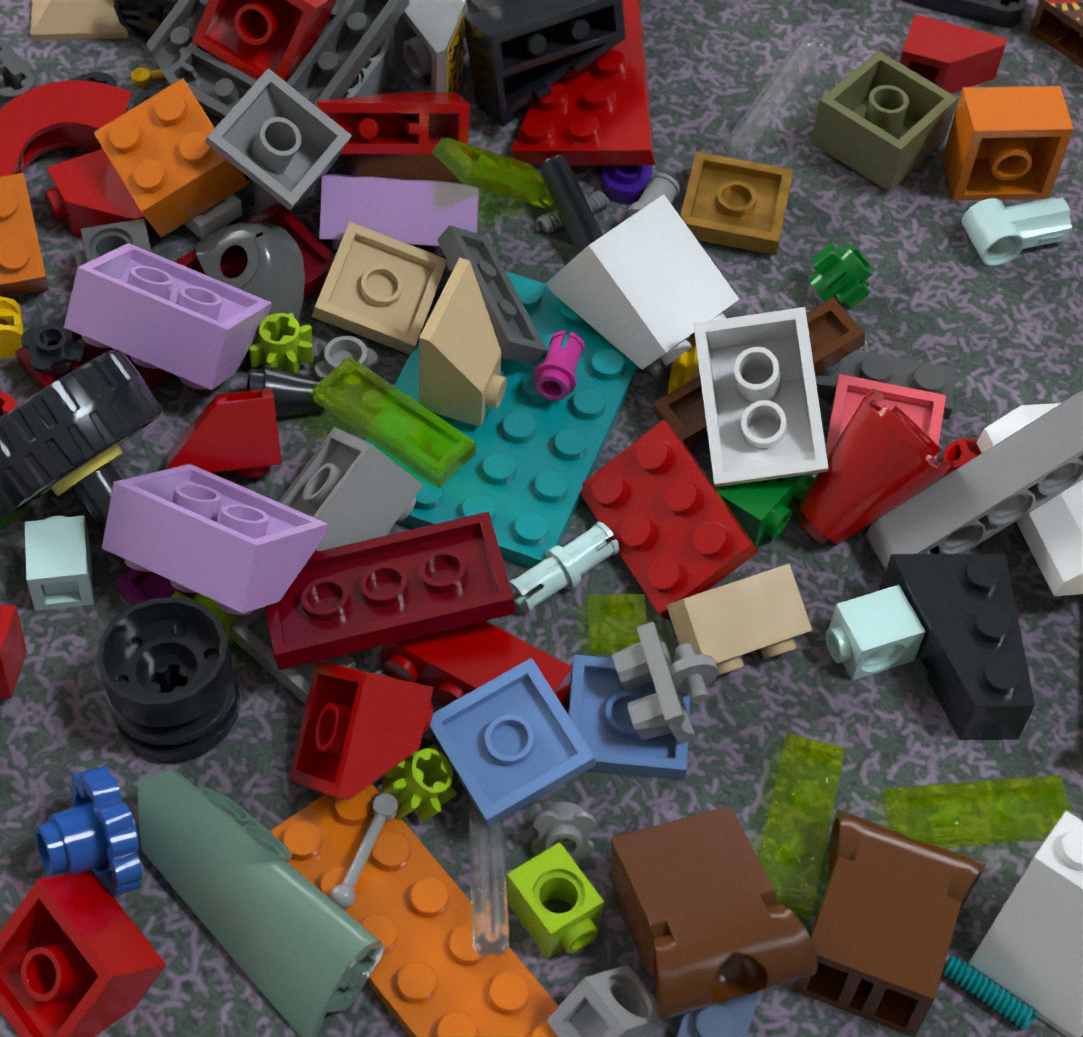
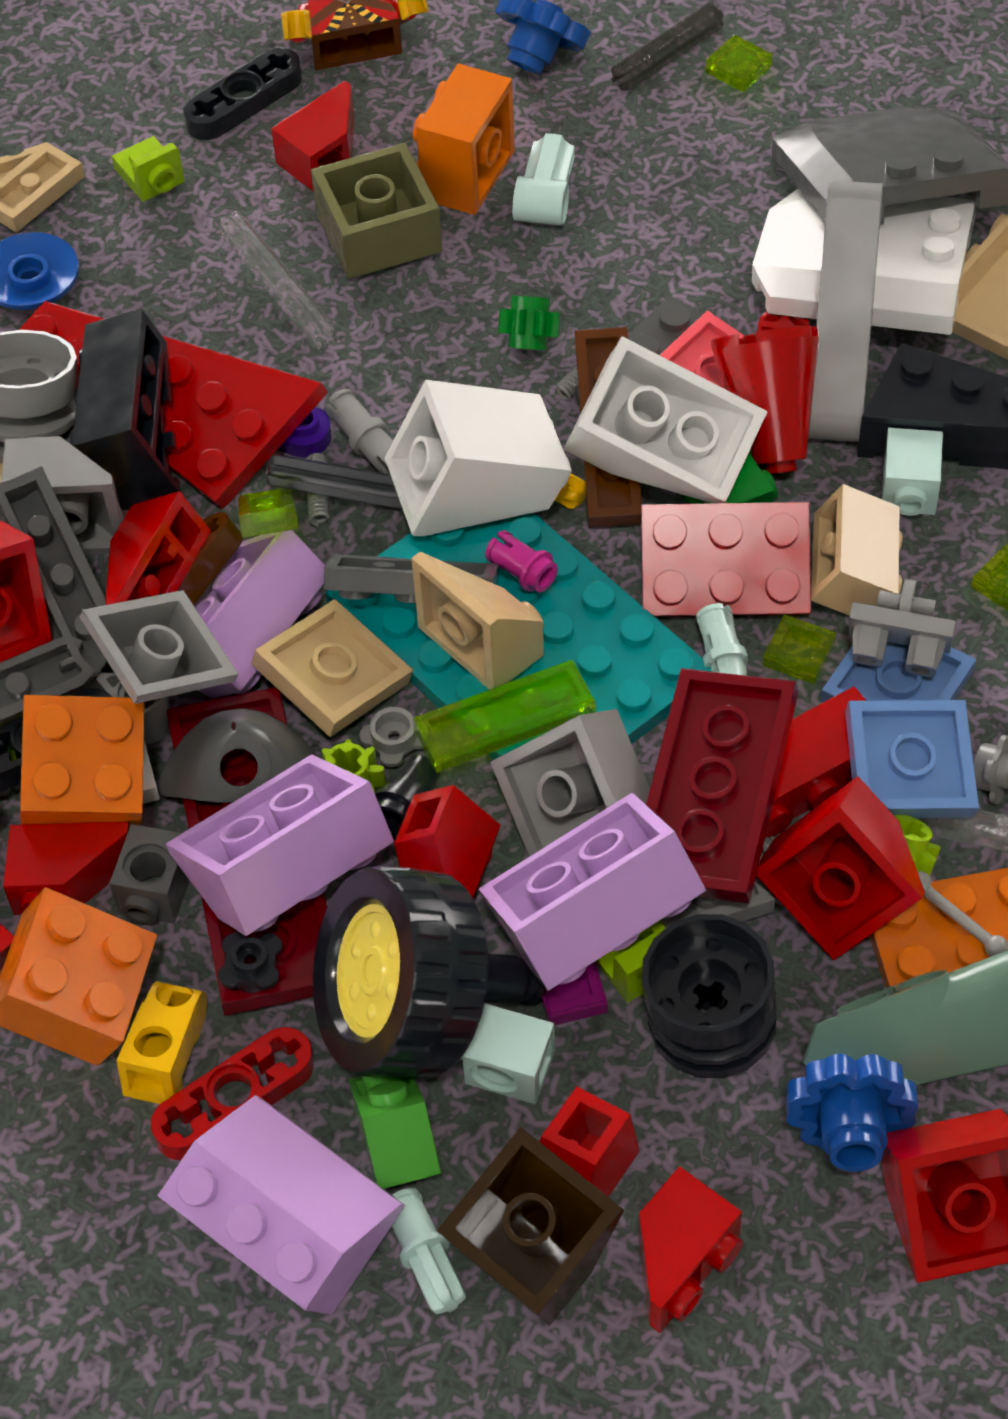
camera: 55 degrees left, 0 degrees up
pearl gold plate [680,151,794,255] -> none

